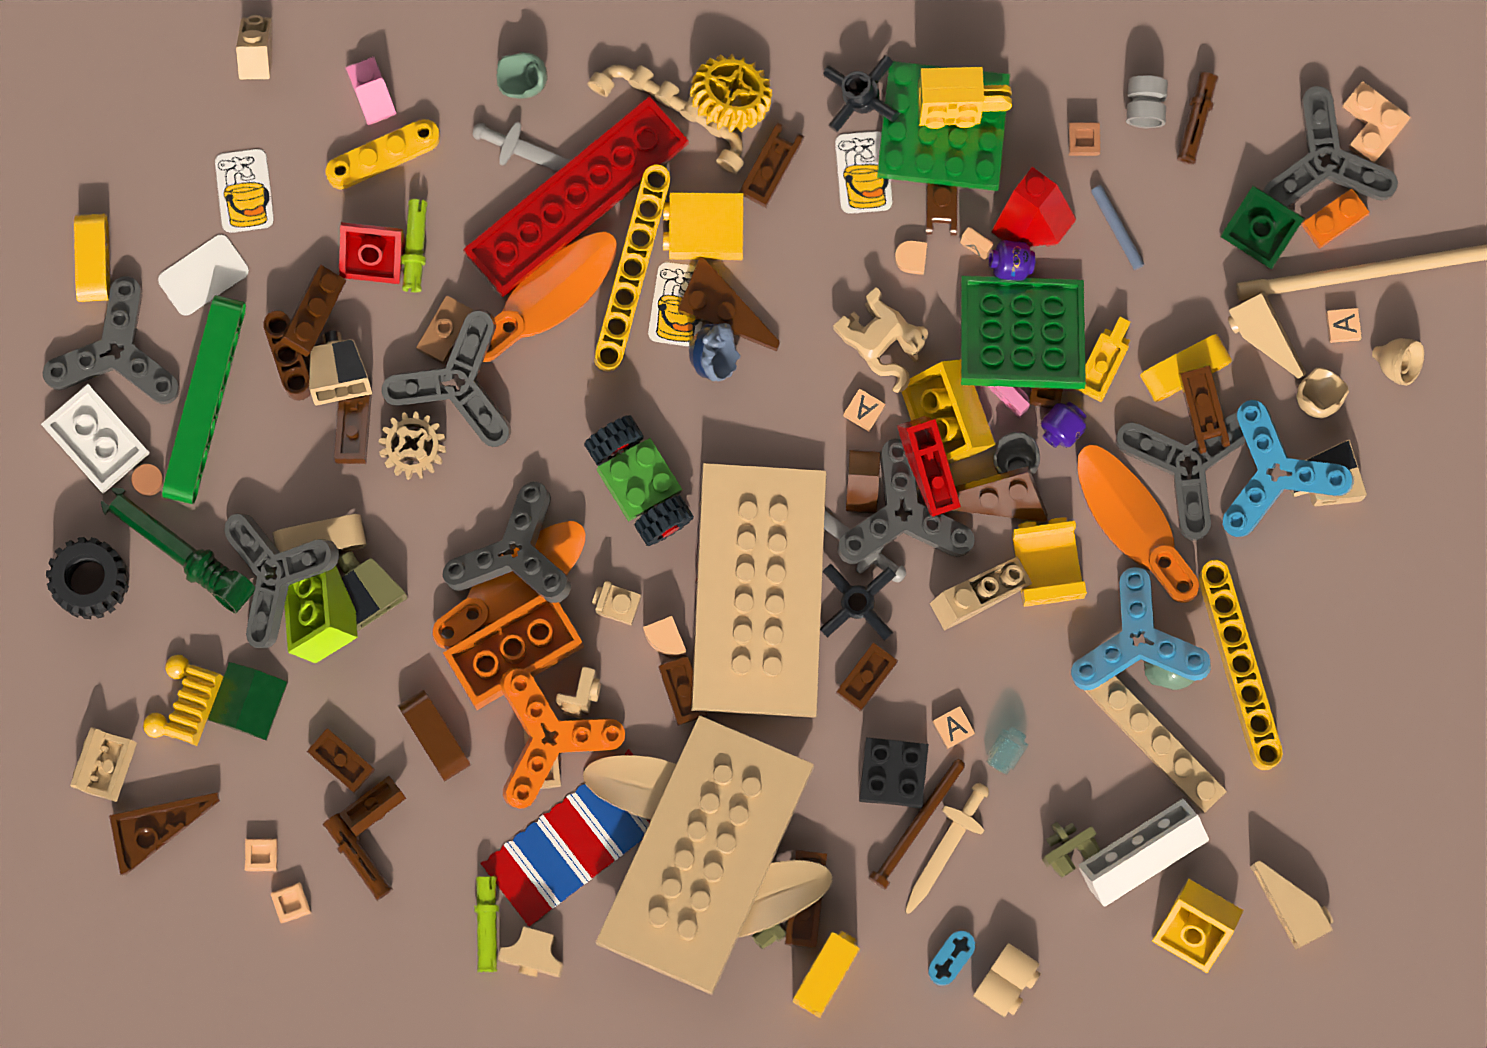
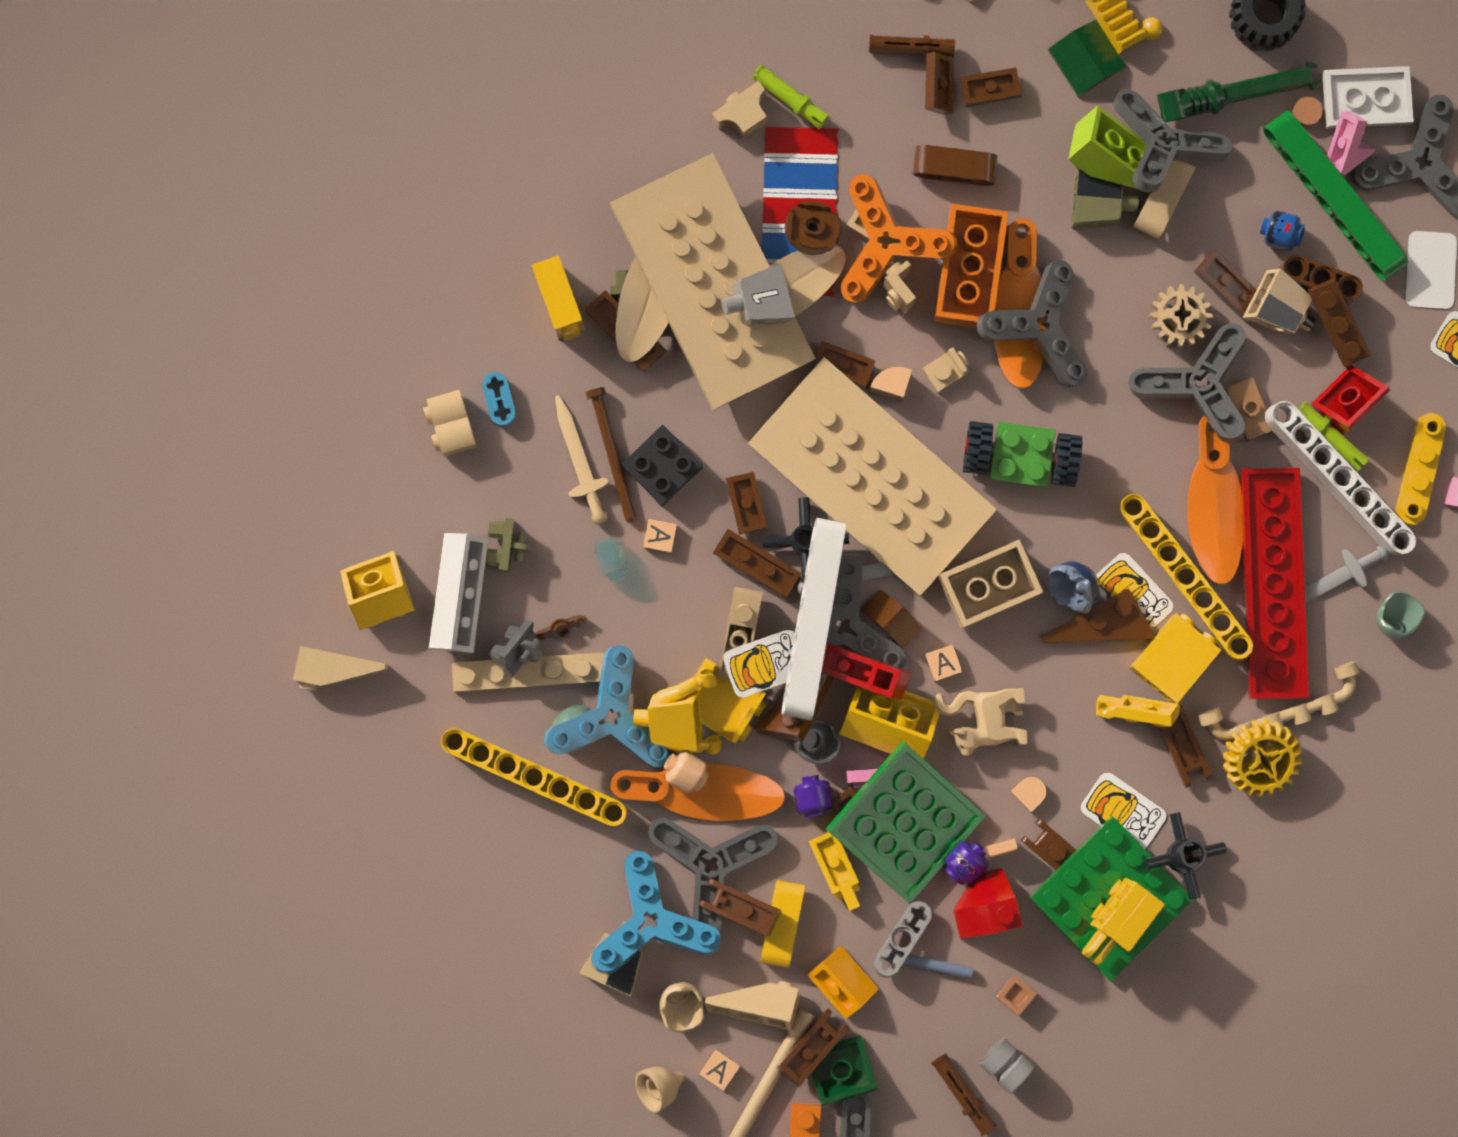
camera: 130 degrees right, 5 degrees up
none -> dark grey hips [490,620,542,677]
none -> reddish brown piece [535,615,588,640]
none -> yellow torso [633,668,722,755]
none -> light nougat head [664,751,709,794]
none -> reddish brown plate [713,529,801,599]
none -> light grey torso [722,264,795,325]
none -> sticker [723,630,795,697]
none -> reddish brown hinge [776,1008,849,1087]
none -> white beam [782,518,846,720]
none -> reddish brown plate [784,201,842,255]
none -> light orange panel [807,946,878,1019]
none -> light grey beam [873,901,932,978]
none -> tan brick [938,539,1043,630]
none -> yellow hinge [1096,695,1180,727]
none -> blue head [1260,211,1305,251]
none -> white beam [1265,401,1416,556]
none -> bright pink slope [1327,111,1375,175]

